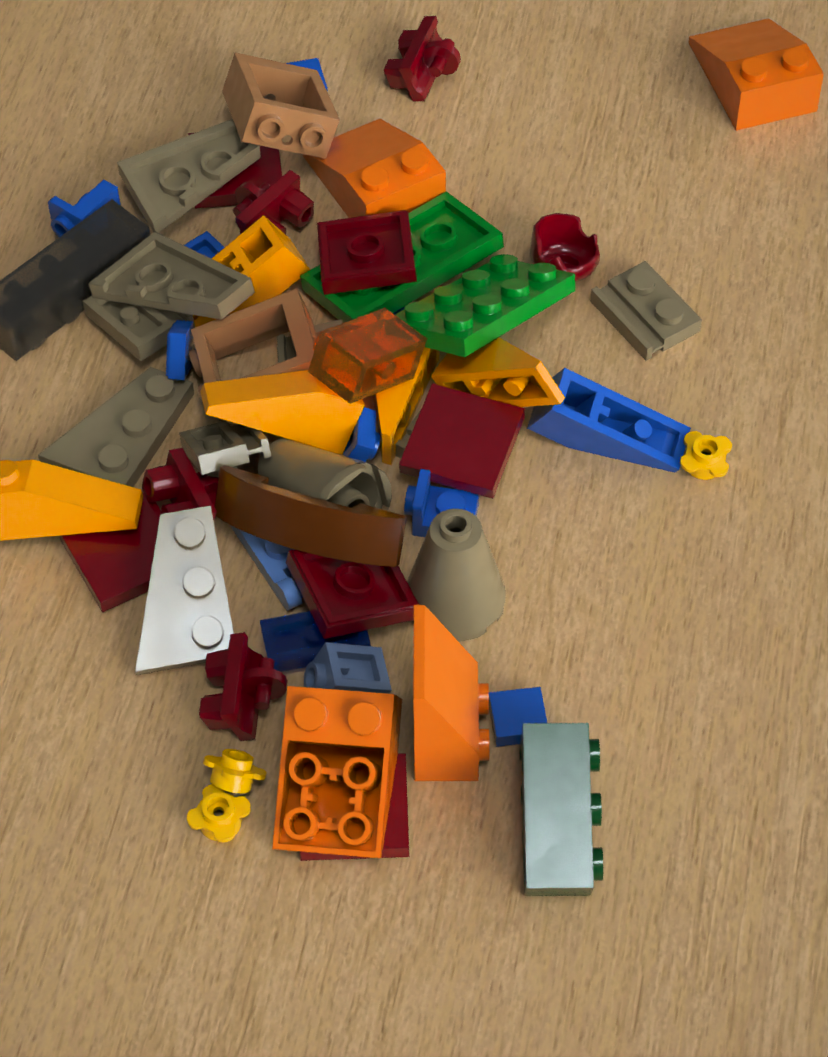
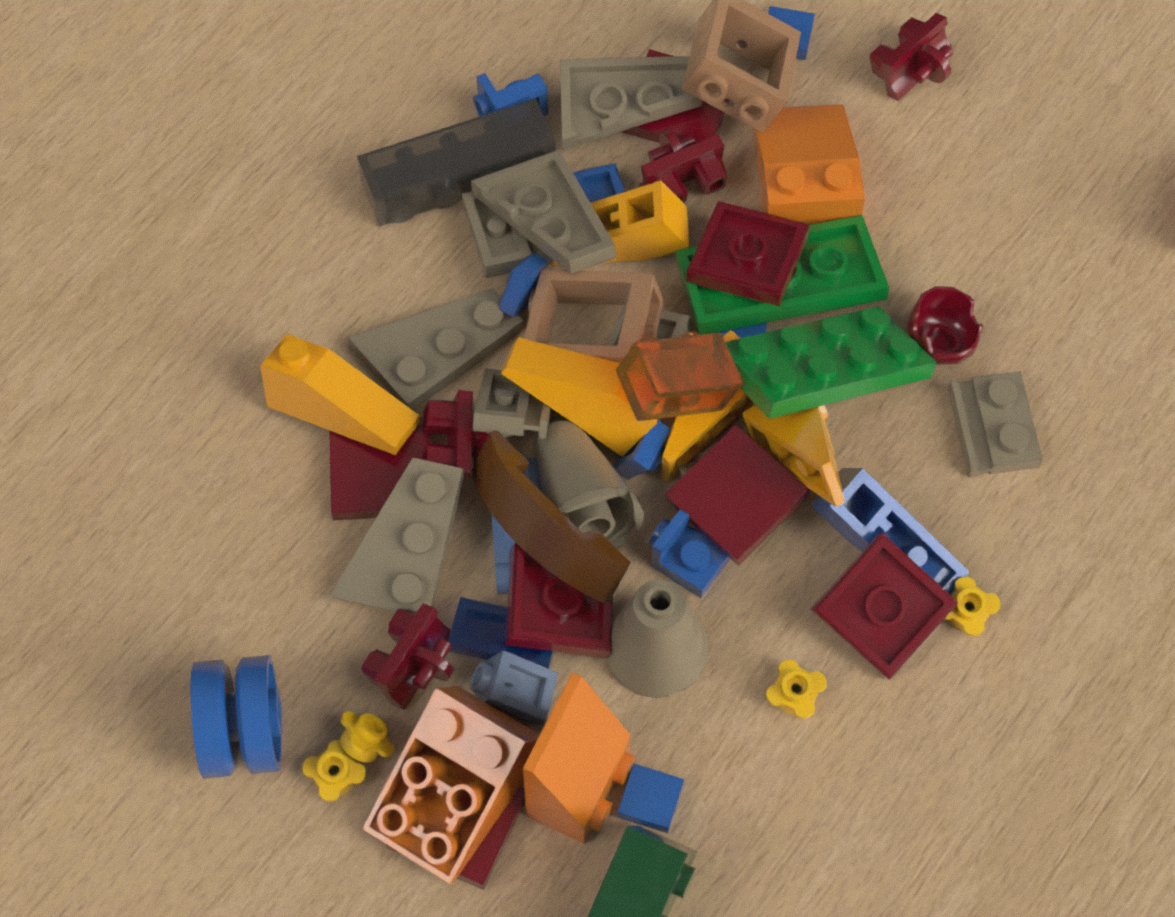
camera: 25 degrees right, 10 degrees up
none -> blue wheel [190,655,283,779]
none -> yellow plate [766,659,827,719]
none -> dark red tile [810,532,959,680]

